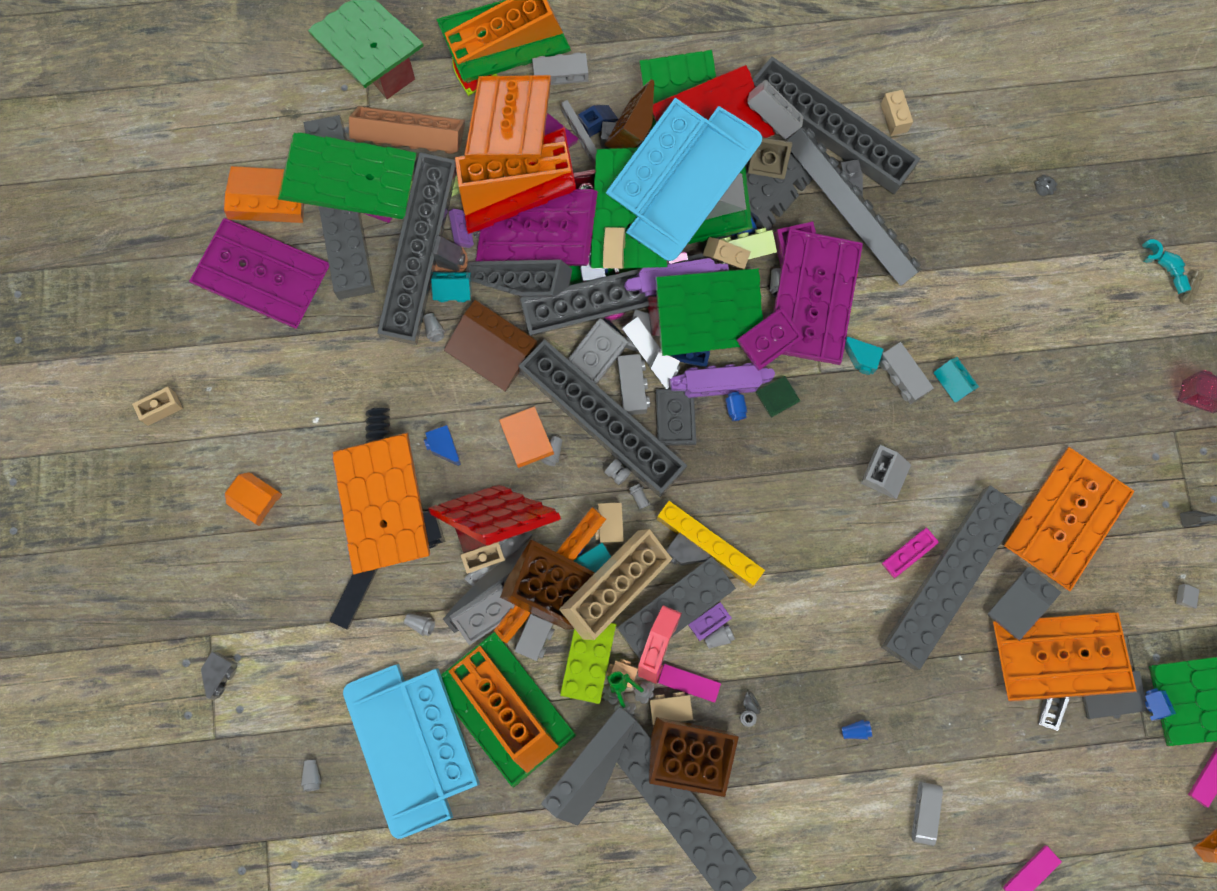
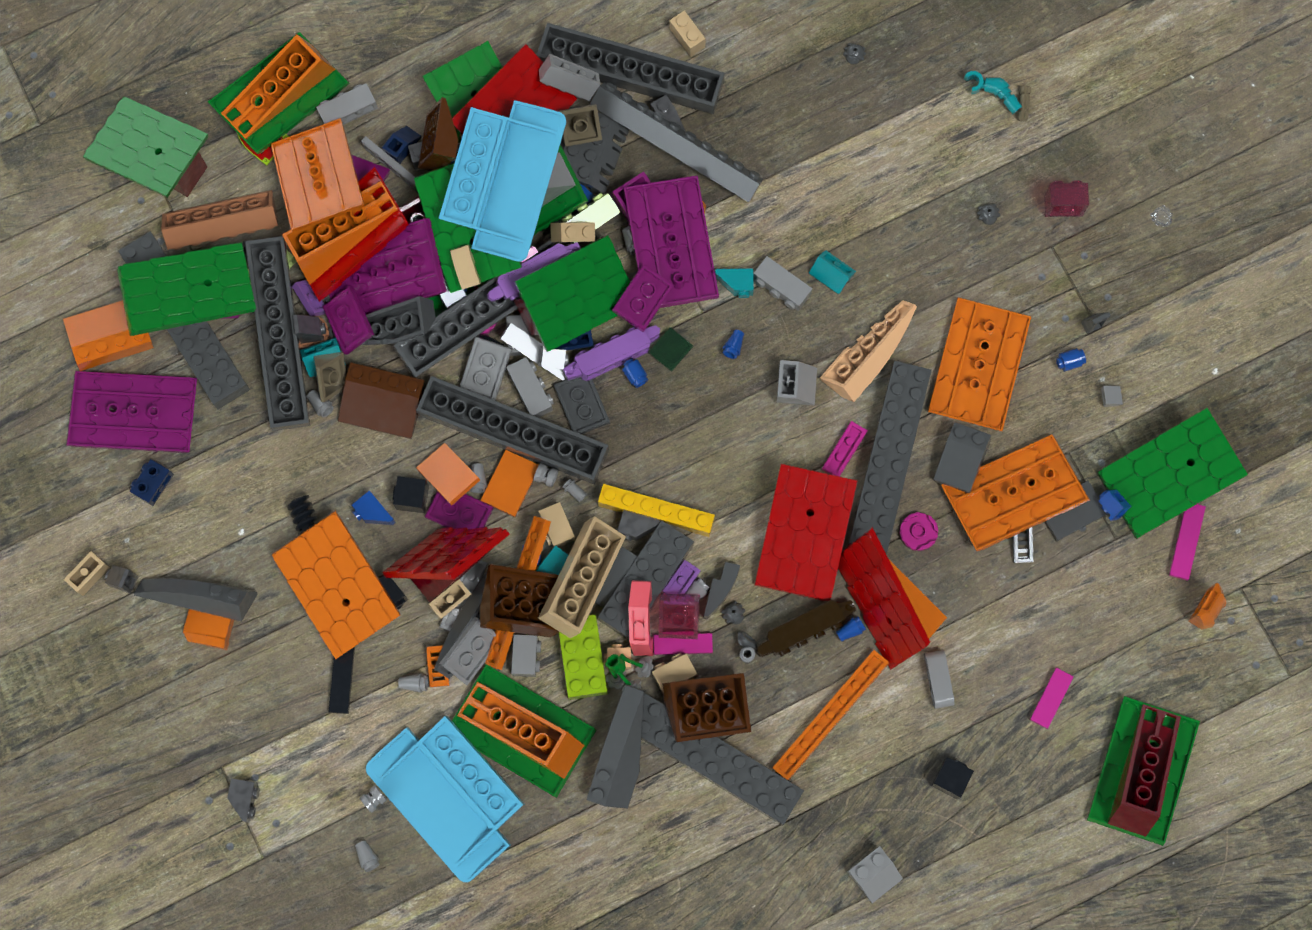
camera: 15 degrees left, 0 degrees up
none -> flat silver slope [105,565,138,594]
none -> dark blue brick [129,459,174,506]
none -> dark grey wedge [134,578,258,622]
none -> dark tan slope [314,352,346,402]
none -> magenta tile [323,286,374,355]
none -> light grey wheel [359,785,387,813]
none -> black head [393,476,429,513]
none -> magenta tile [425,492,494,529]
none -> orange slope [426,646,450,688]
none -> orange tile [480,450,539,517]
none -> dark grey slope [595,547,638,608]
none -> clear pink brick [659,593,700,639]
none -> dark grey slope [703,562,740,619]
none -> dark grey animal [721,601,745,624]
none -> blue cone [723,330,744,359]
none -> red piece [754,464,858,602]
none -> dark brown hinge [757,600,856,658]
none -> orange plate [772,650,889,781]
none -> light nougat wedge [820,300,917,402]
none -> red piece [838,527,947,670]
none -> dark pink tile [899,512,938,551]
none -> dark grey animal [977,204,1000,225]
none -> blue brick [1056,348,1086,372]

